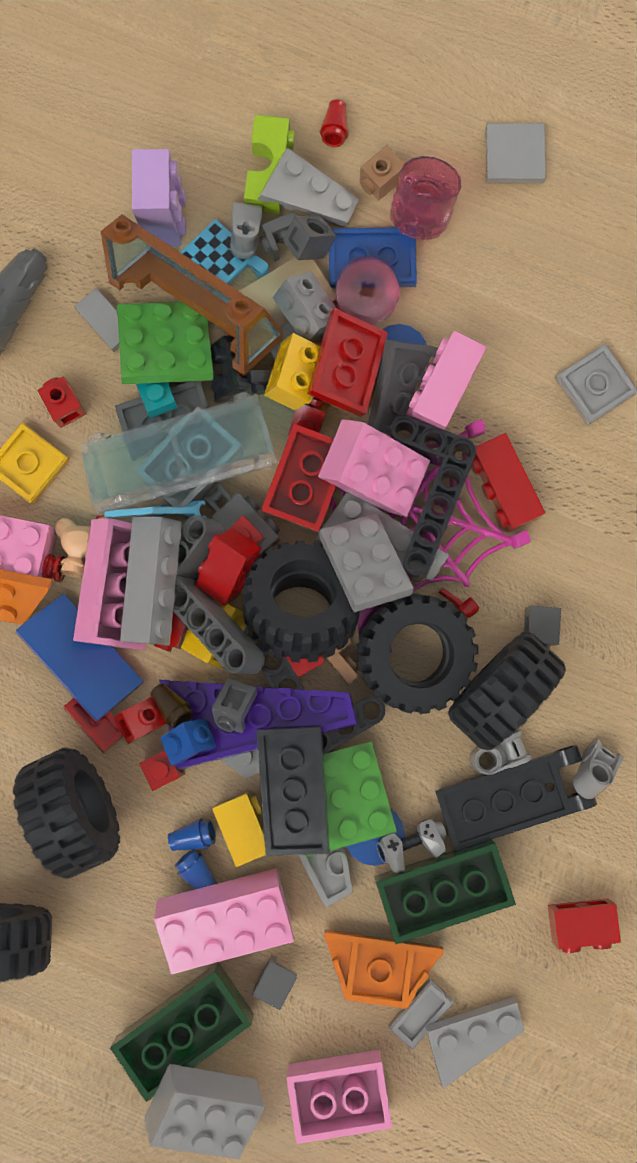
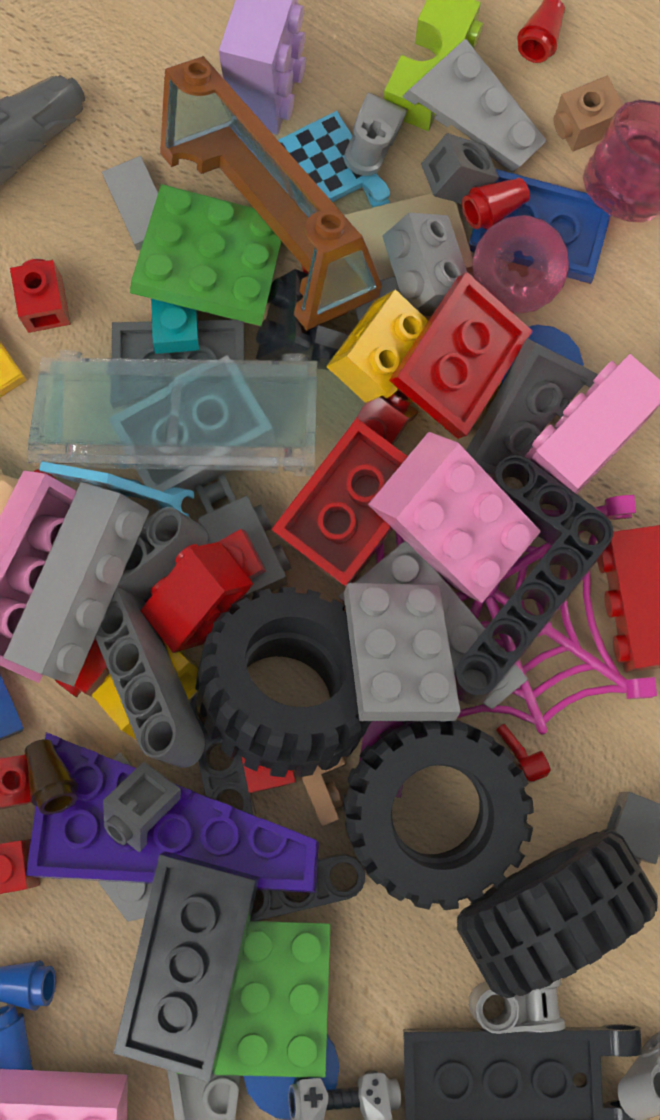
camera: 15 degrees right, 5 degrees down
blue bracket [160,719,216,766] -> none
yellow brick [212,791,266,867] -> none
dark grey bracket [259,211,296,261] -> none
none -> red cone [462,177,530,229]

